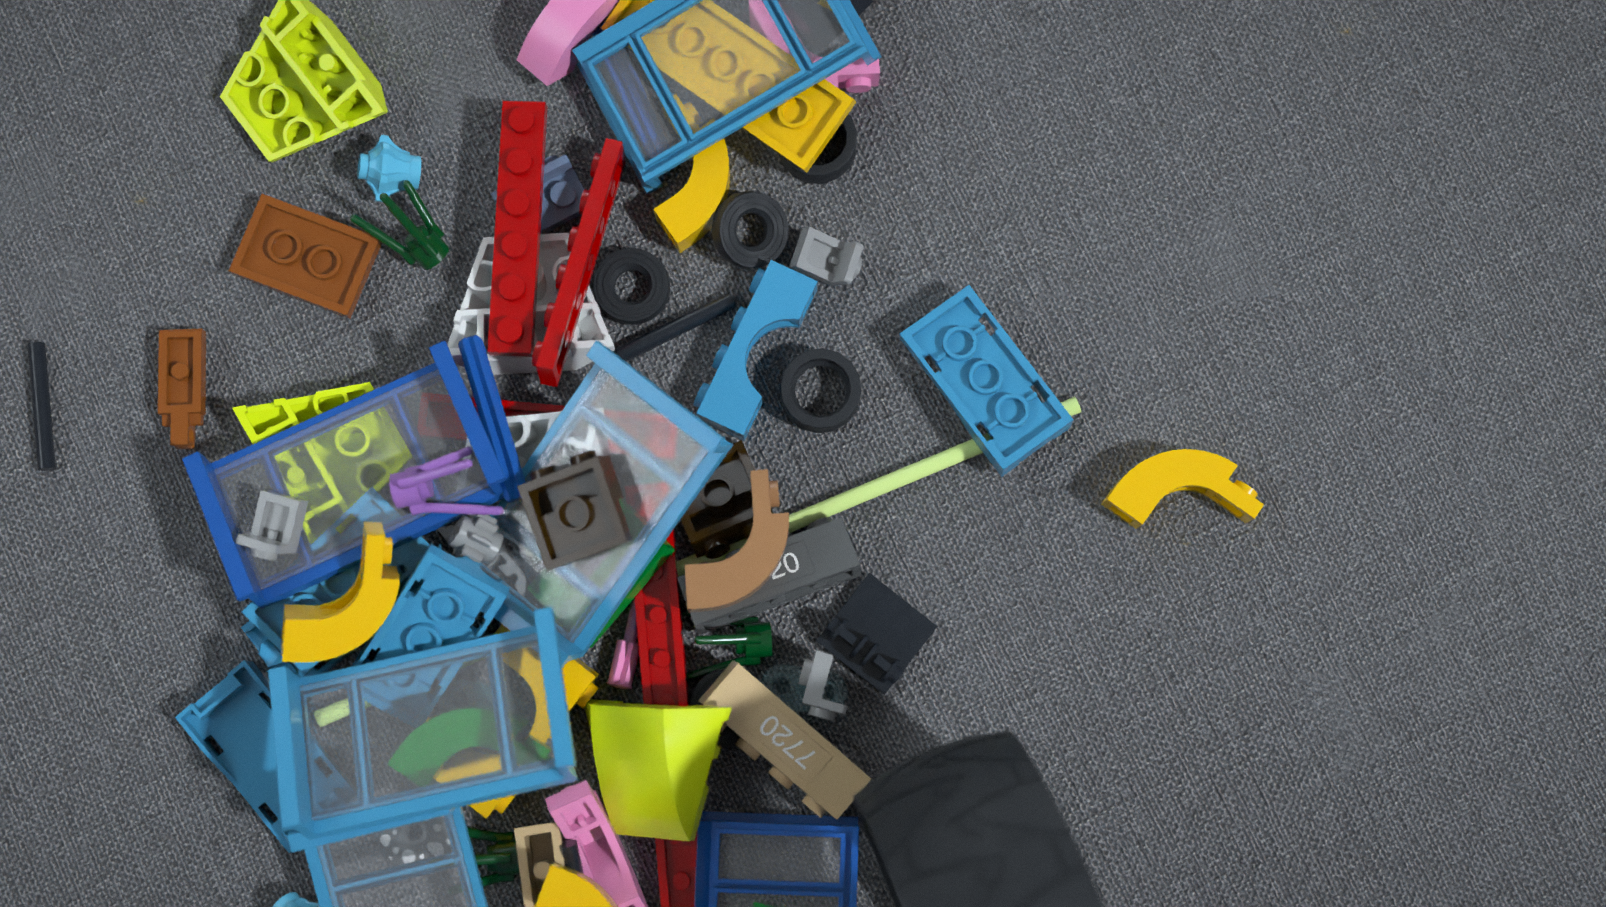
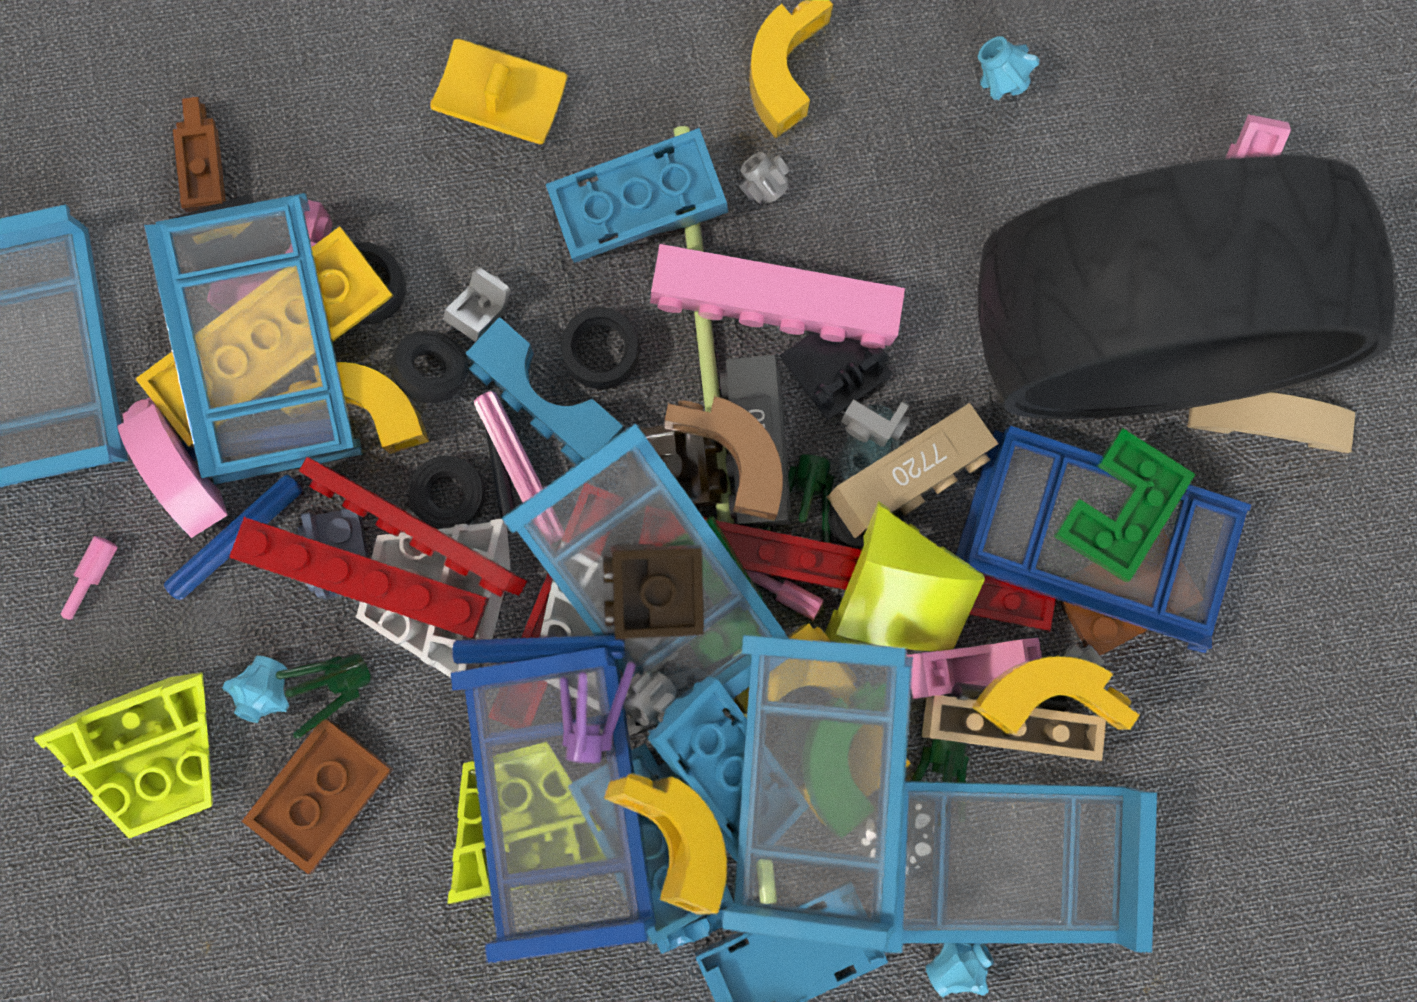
camera: 80 degrees left, 0 degrees up
dark orange hinge [158,328,206,450] -> none
light grey bracket [236,490,308,560] -> none
none -> blue axle [164,474,303,600]
none -> yellow shield [430,38,568,144]
none -> bright pink axle [474,391,565,545]
none -> bright pink brick [650,244,905,349]
none -> light grey gear [738,152,790,203]
none -> medium azure rock [978,36,1039,100]

